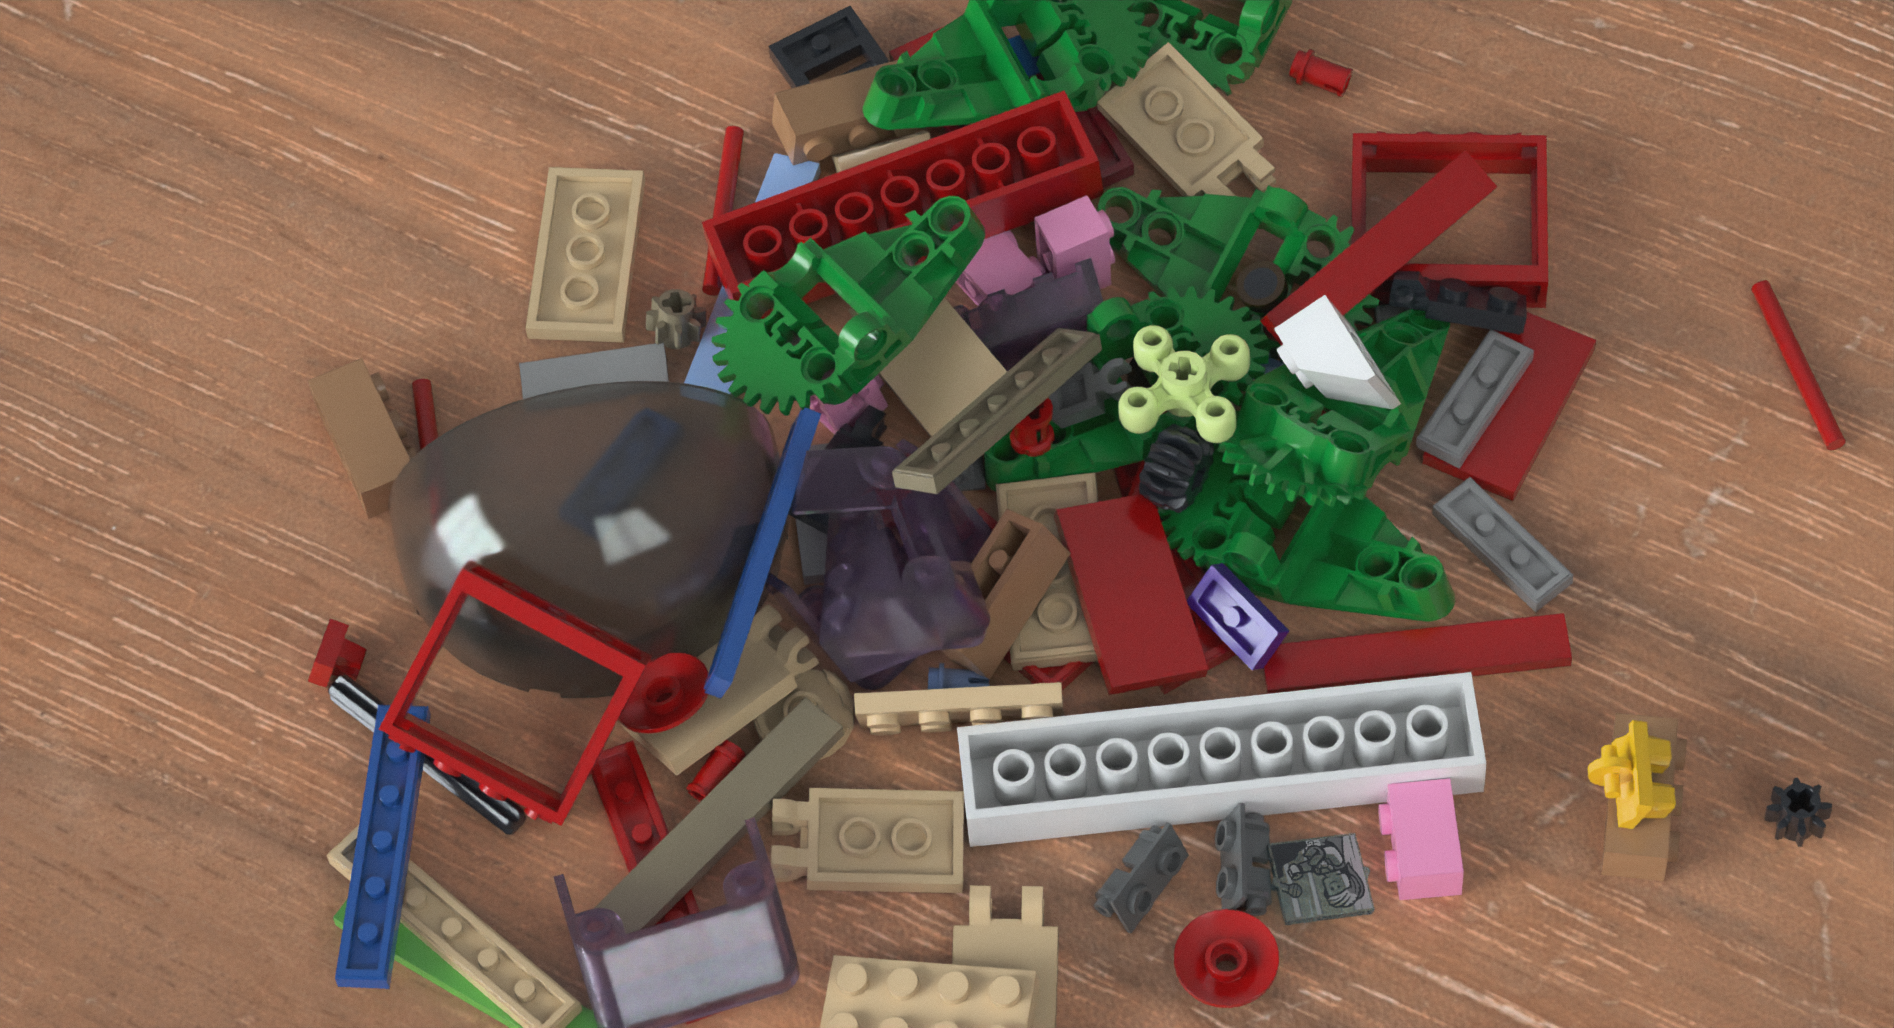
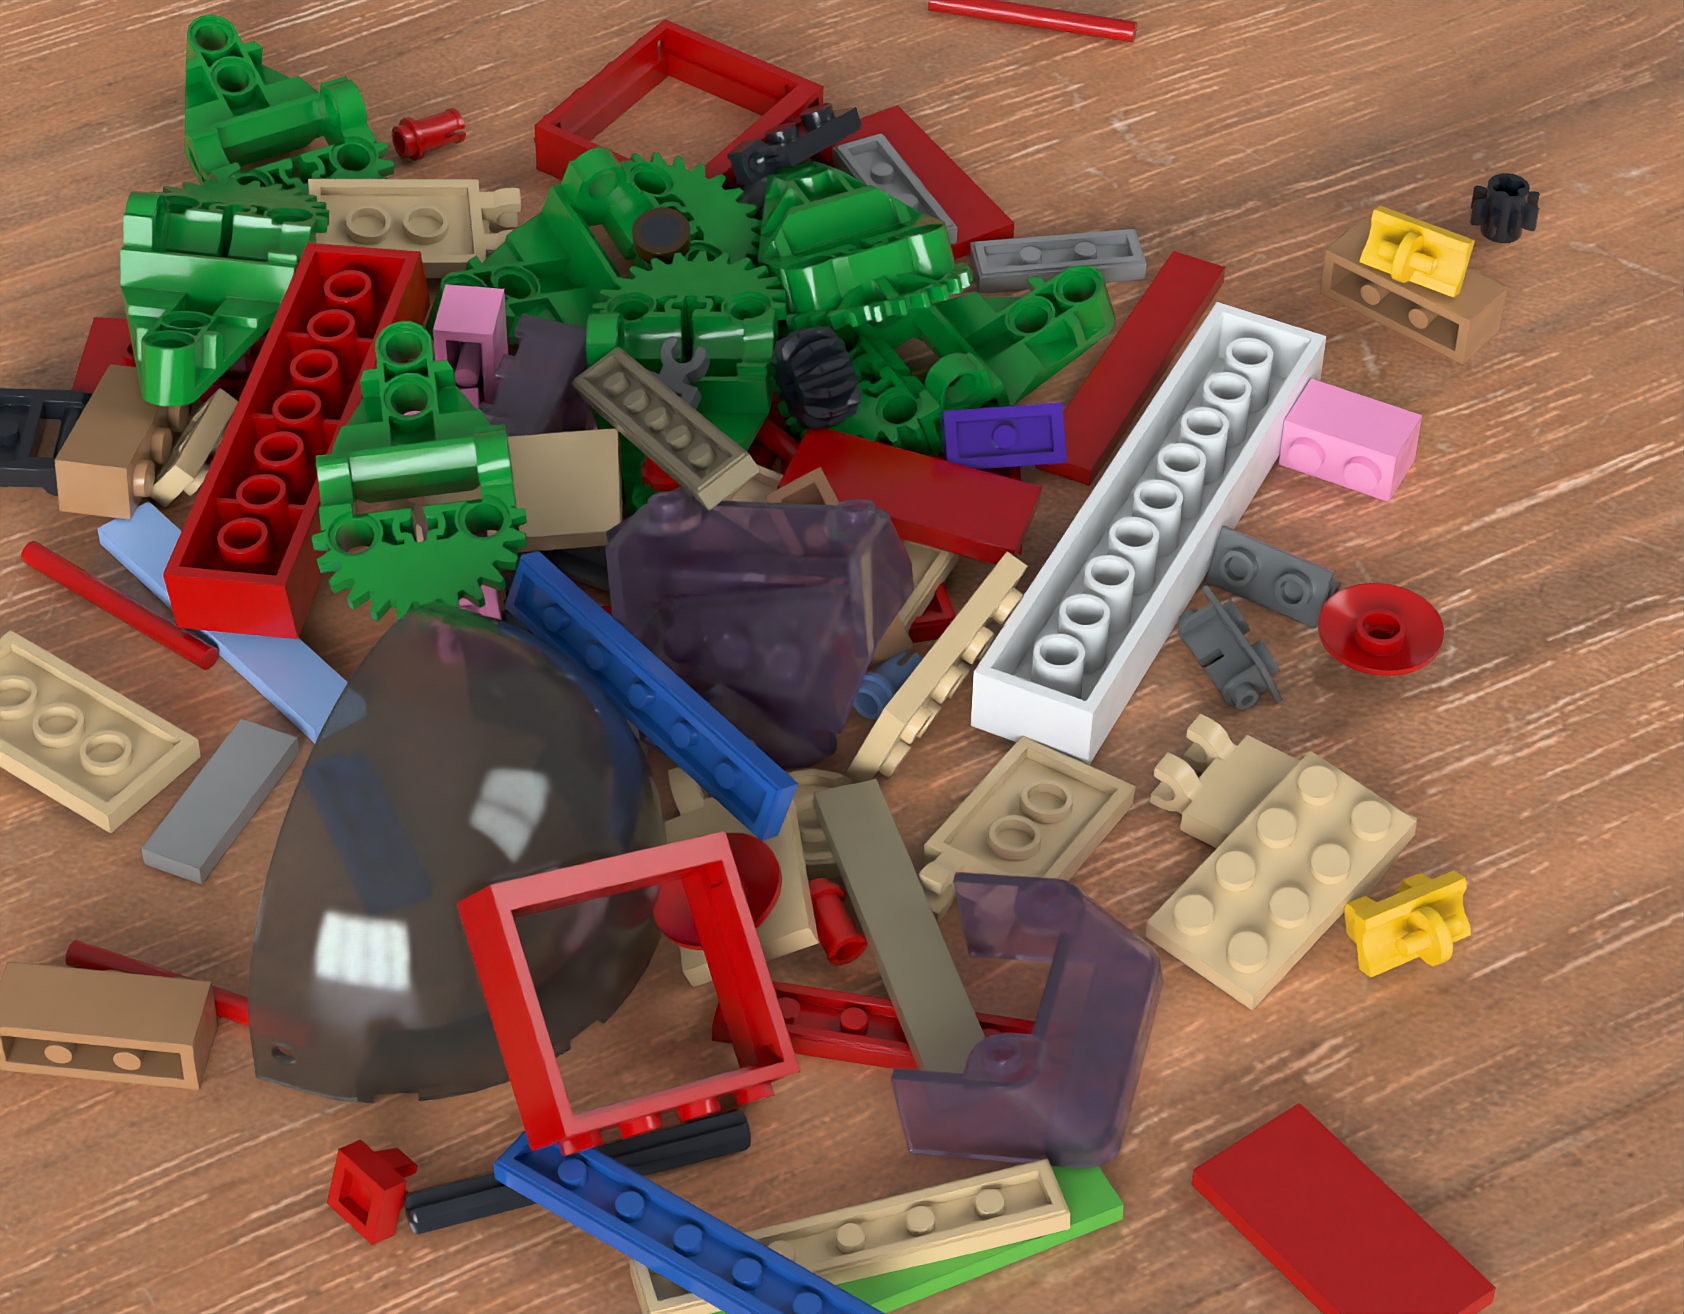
camera: 65 degrees left, 15 degrees down
dark tan gear [646,289,706,349] -> none
yellowish green gear [1118,325,1250,443] -> none
red tile [1260,150,1497,346] -> none
piece [1266,833,1375,925] -> none
white slope [1274,295,1401,409] -> none

